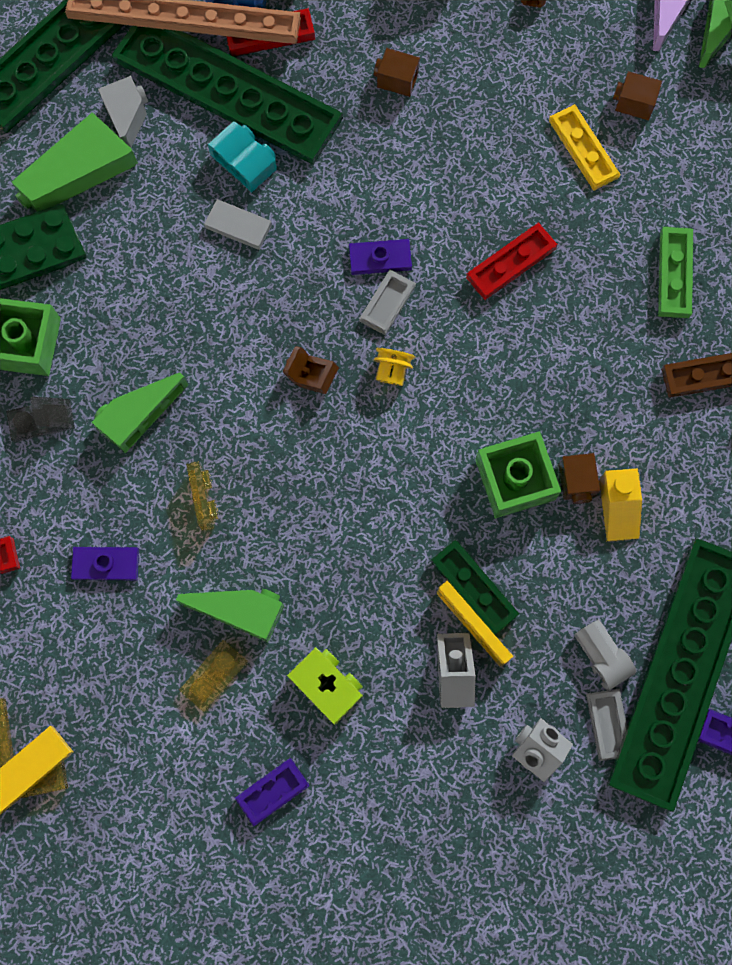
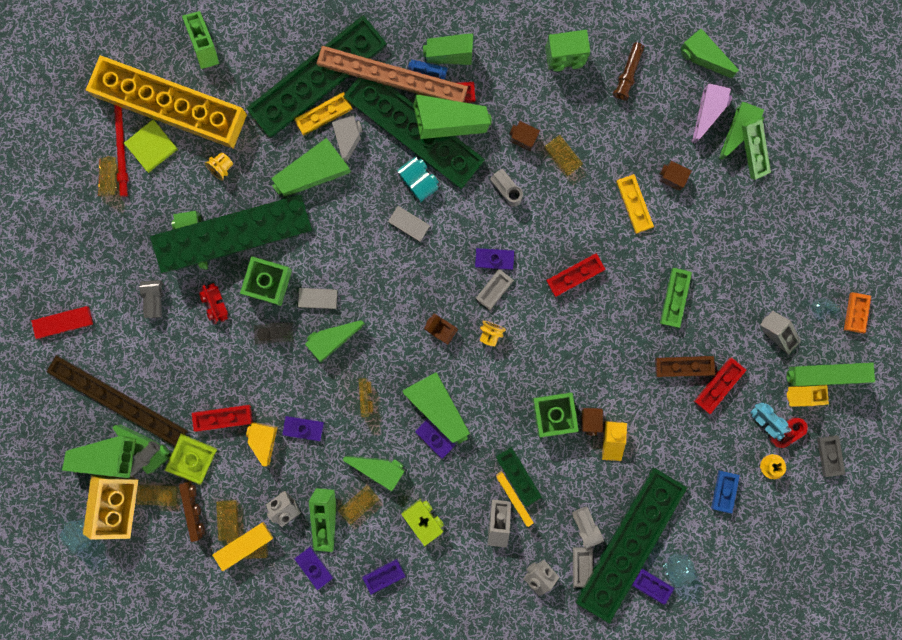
camera: 10 degrees right, 10 degrees up
none -> yellow slope [246,423,278,466]
none -> light grey brick [266,491,301,527]
none -> yellow tile [294,92,353,136]
none -> dark purple plate [294,546,333,590]
none -> light grey tile [298,288,338,309]
none -> bright green slope [309,488,336,552]
none -> bright green slope [403,372,470,444]
none -> bright green slope [413,95,492,139]
none -> dark purple plate [415,419,455,458]
none -> light grey piece [490,169,523,206]
none -> clear yellow plate [544,135,583,177]

